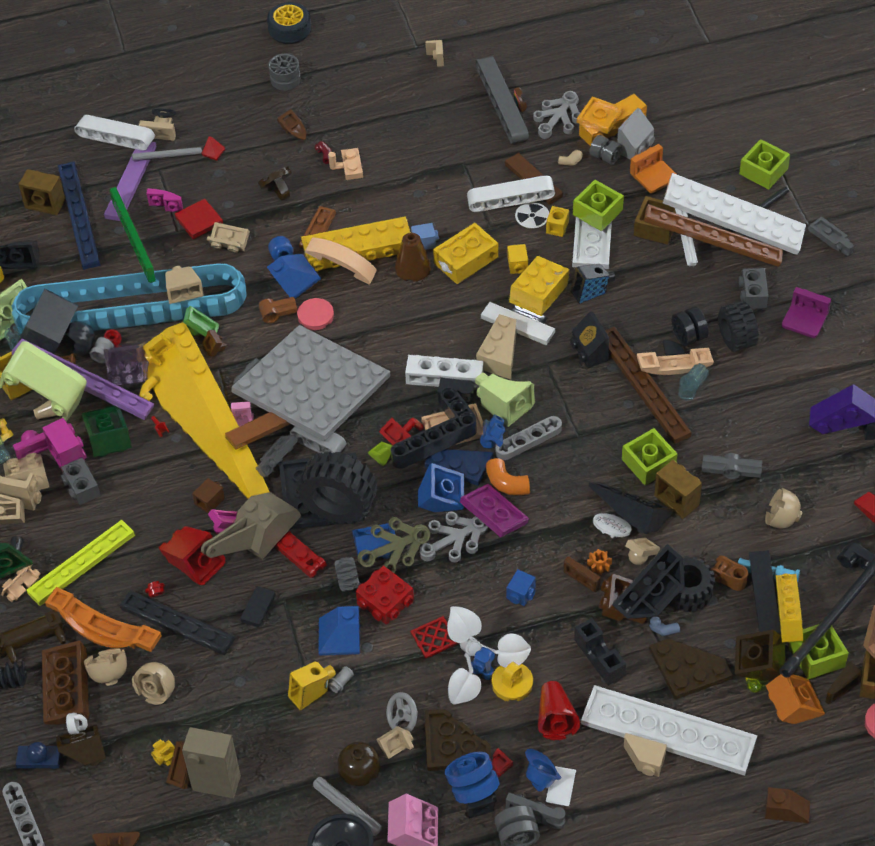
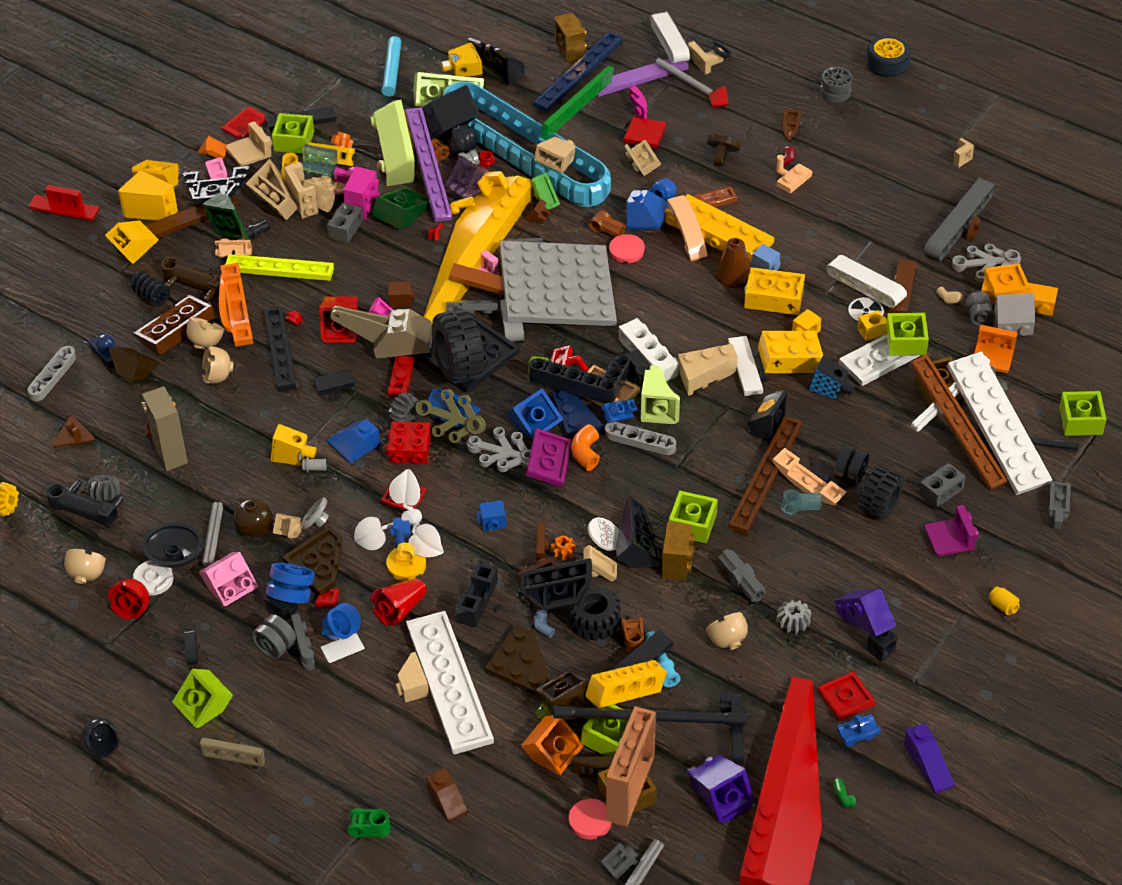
camera: 50 degrees right, 5 degrees down
white tile [66,713,88,735] -> none
none -> light grey gear [777,599,811,634]

